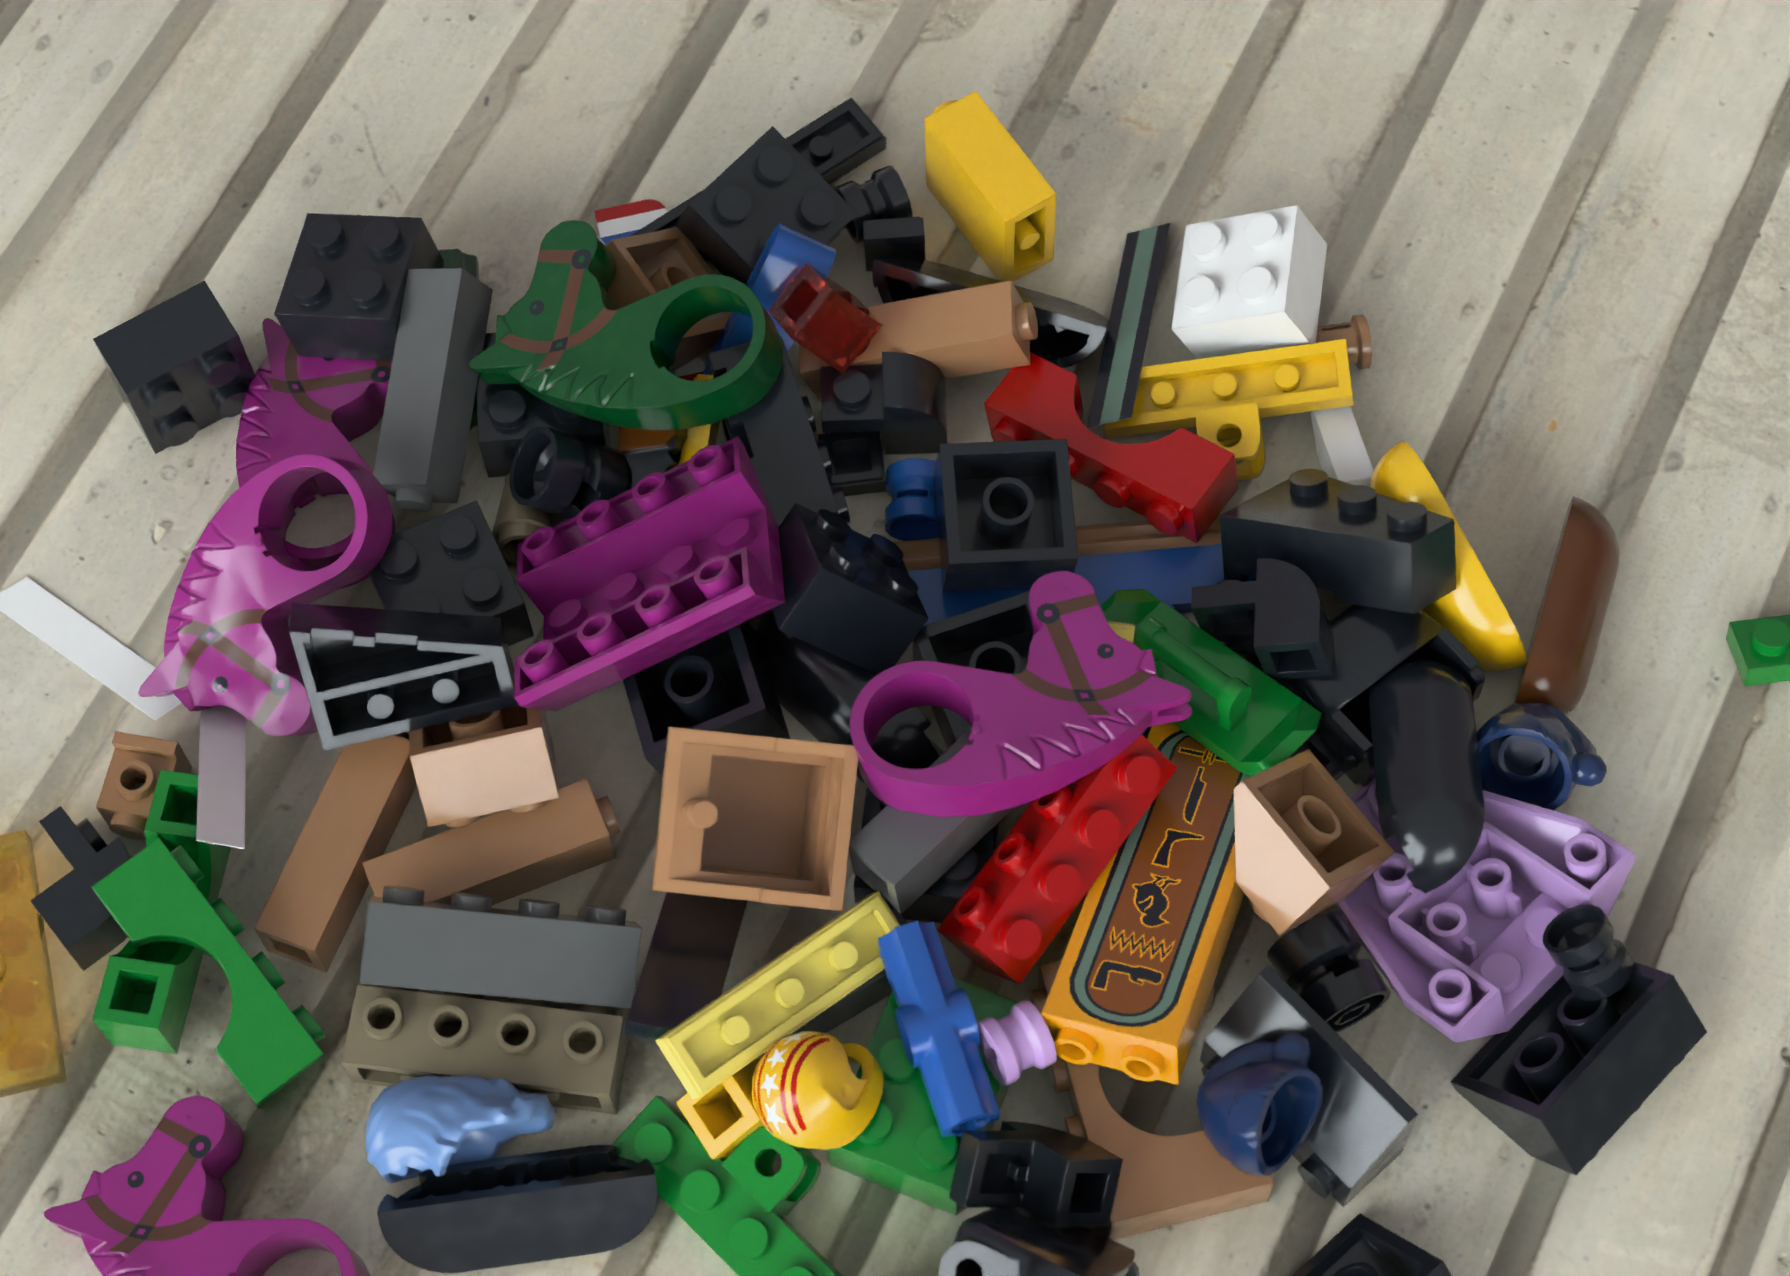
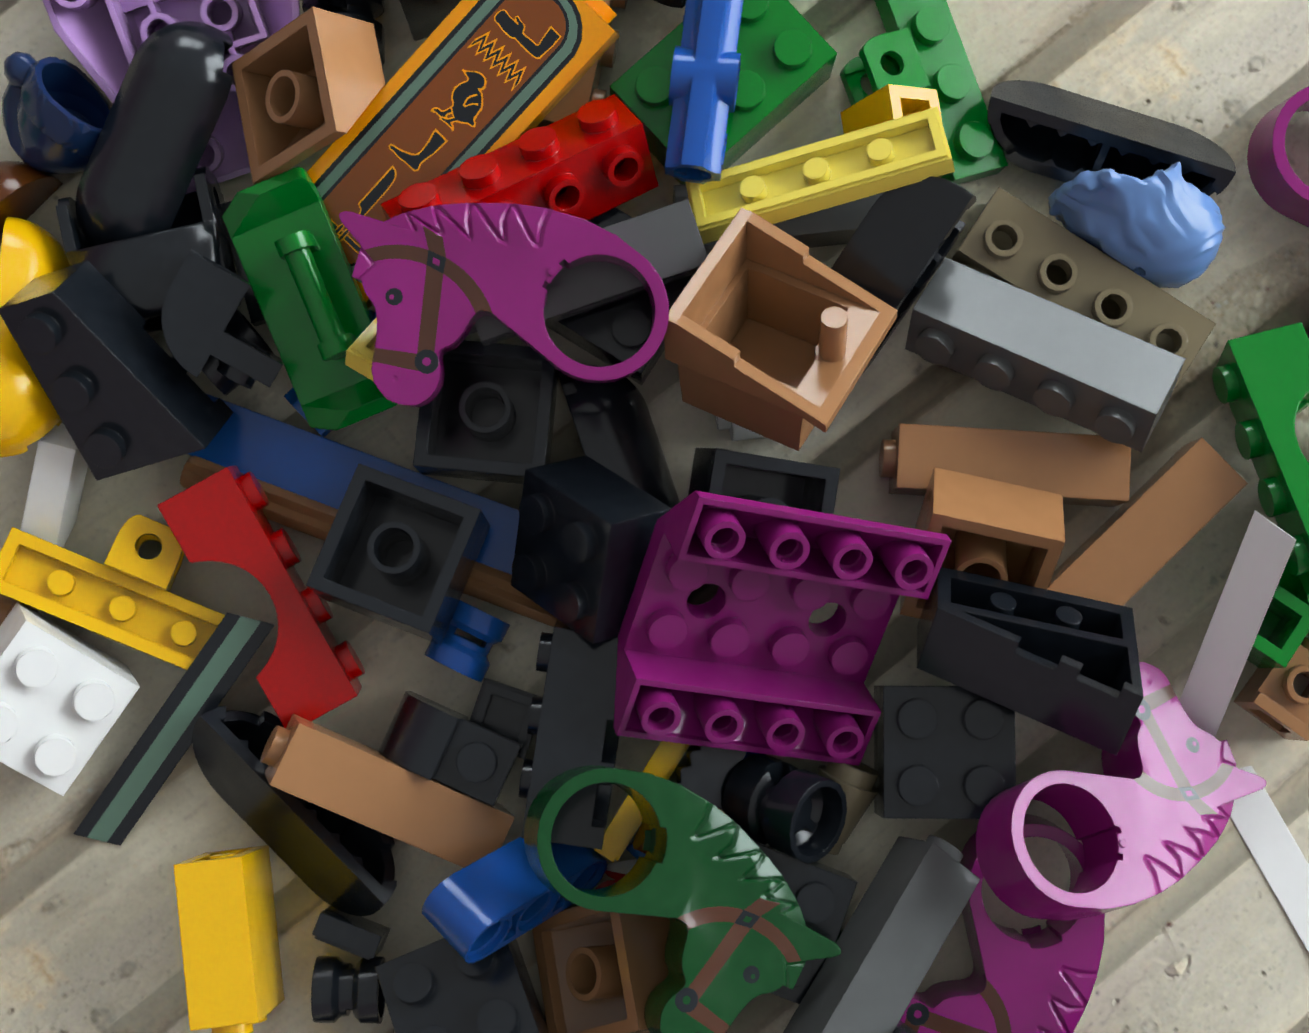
camera: 160 degrees left, 20 degrees up
yellow helmet [752,1031,884,1150] -> none
clear red brick [768,263,883,373] -> none
lavender wheel [977,1000,1057,1086] -> none

